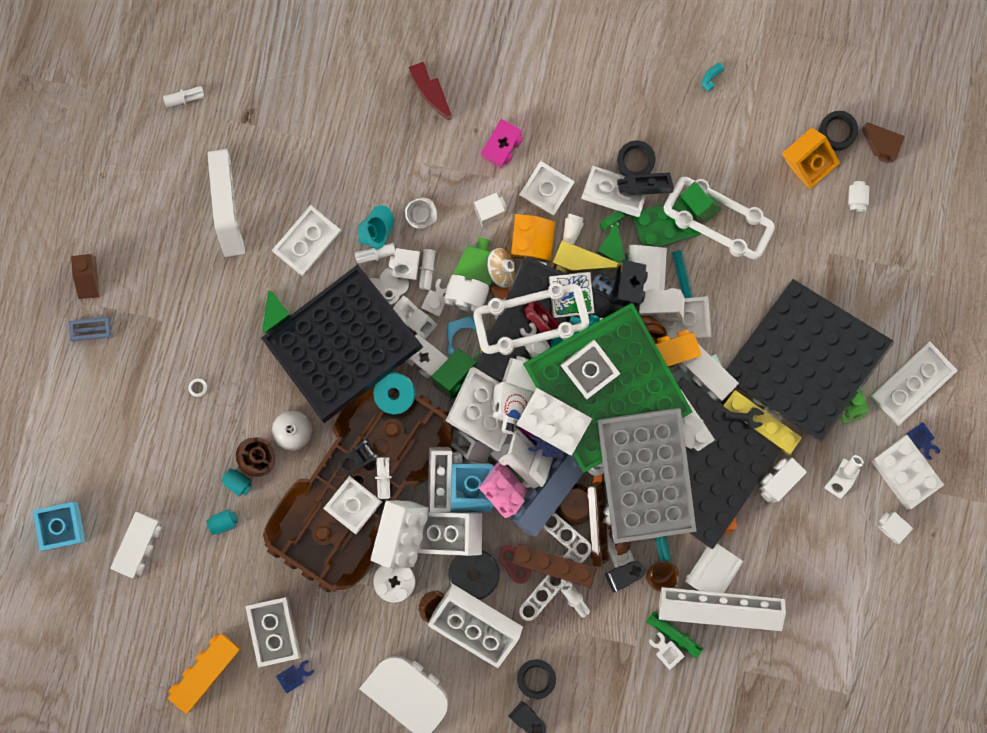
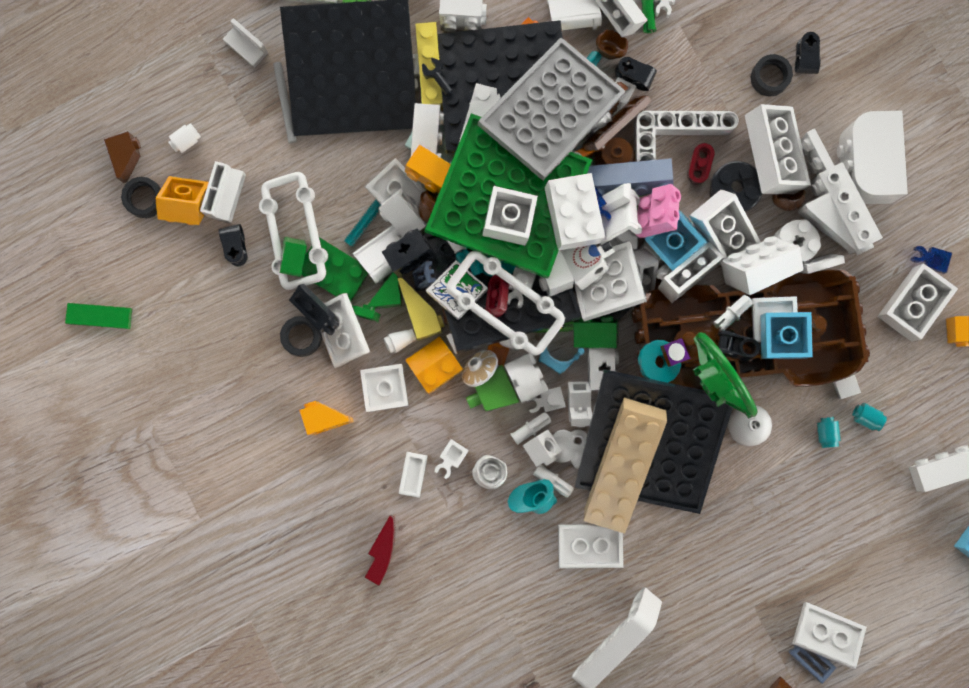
camera: 135 degrees left, 0 degrees up
white piece [189,378,207,397] -> none
reddish brown cone [236,437,276,477] -> none
green slope [262,291,290,333] -> none
white brick [474,193,507,227] -> none
dark pink brick [481,119,523,169] -> none
reddish brown plate [512,544,597,589] -> none
white axle [560,582,590,618] -> none
teal arm [701,63,724,92] -> none
none -> green tile [65,303,133,329]
none -> white piece [200,161,246,223]
none -> black piece [219,224,248,267]
none -> white panel [223,18,268,68]
none -> light grey bar [273,62,297,143]
none -> light orange slope [300,401,354,435]
none -> white tile [399,452,428,498]
none -> white plate [435,439,469,479]
none -> tan brick [583,398,667,534]
none -> tile [660,338,690,367]
none -> green piece [693,332,758,419]
none -> medium azure brick [760,312,813,359]
none -> white tile [792,602,867,669]
none -> white wedge [798,128,883,255]
none -> white tile [800,254,845,274]
none -> white tile [833,375,861,400]

